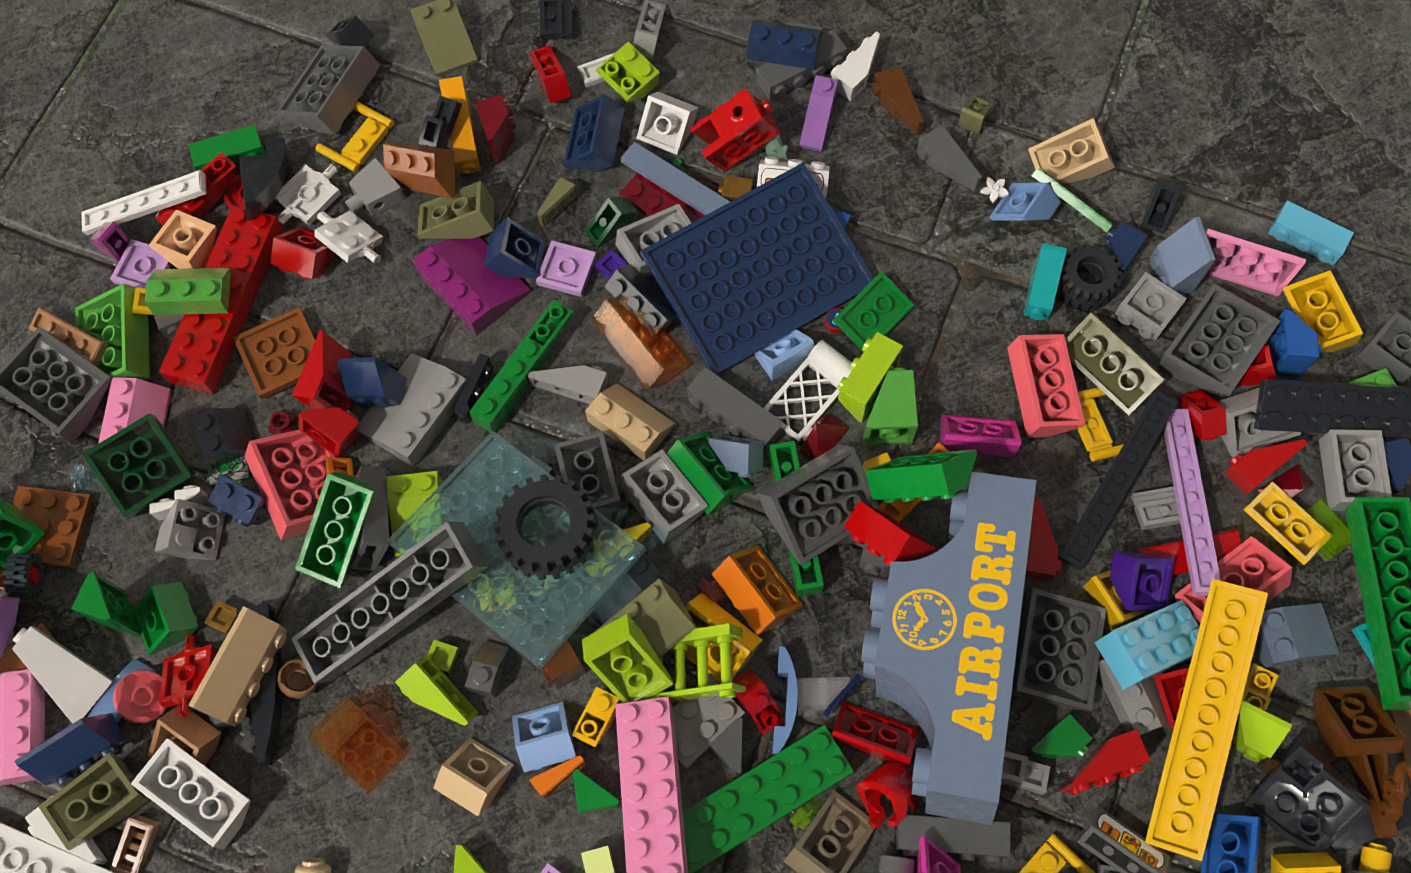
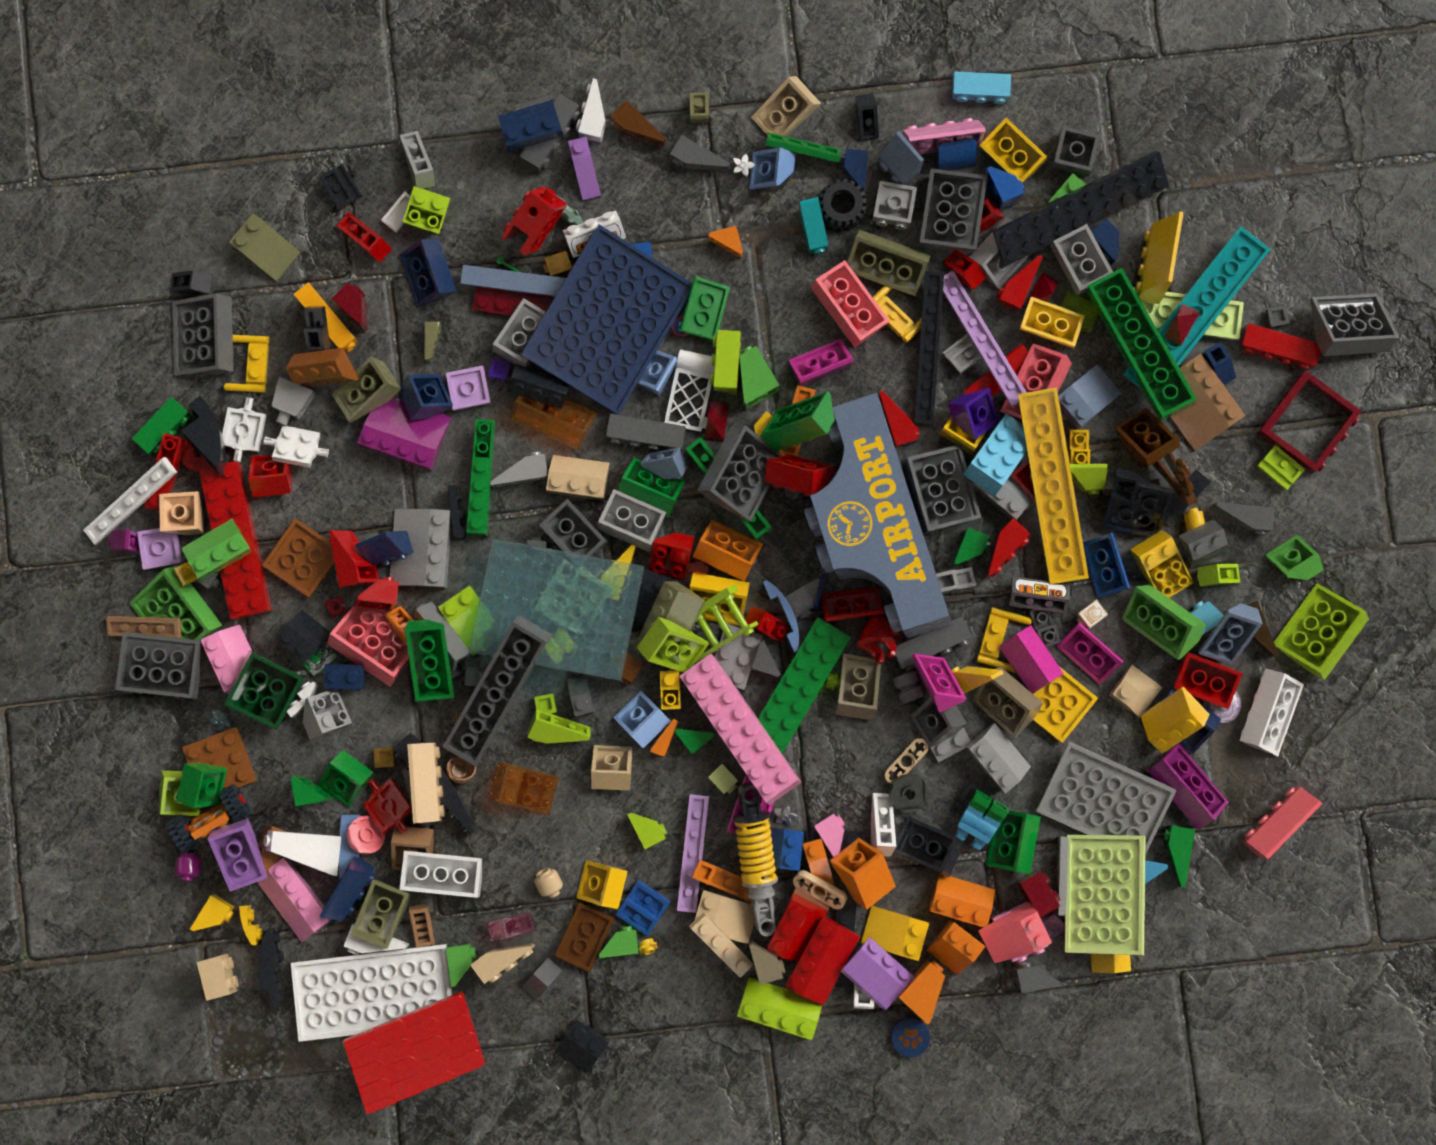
camera: 30 degrees left, 15 degrees up
black tyre [493,474,599,580] -> none
dark green slope [584,197,639,247] -> none
white slope [636,92,699,155] -> none
none -> red slope [648,533,695,580]
none -> orange slope [708,226,743,259]
none -> blue slope [936,138,976,171]

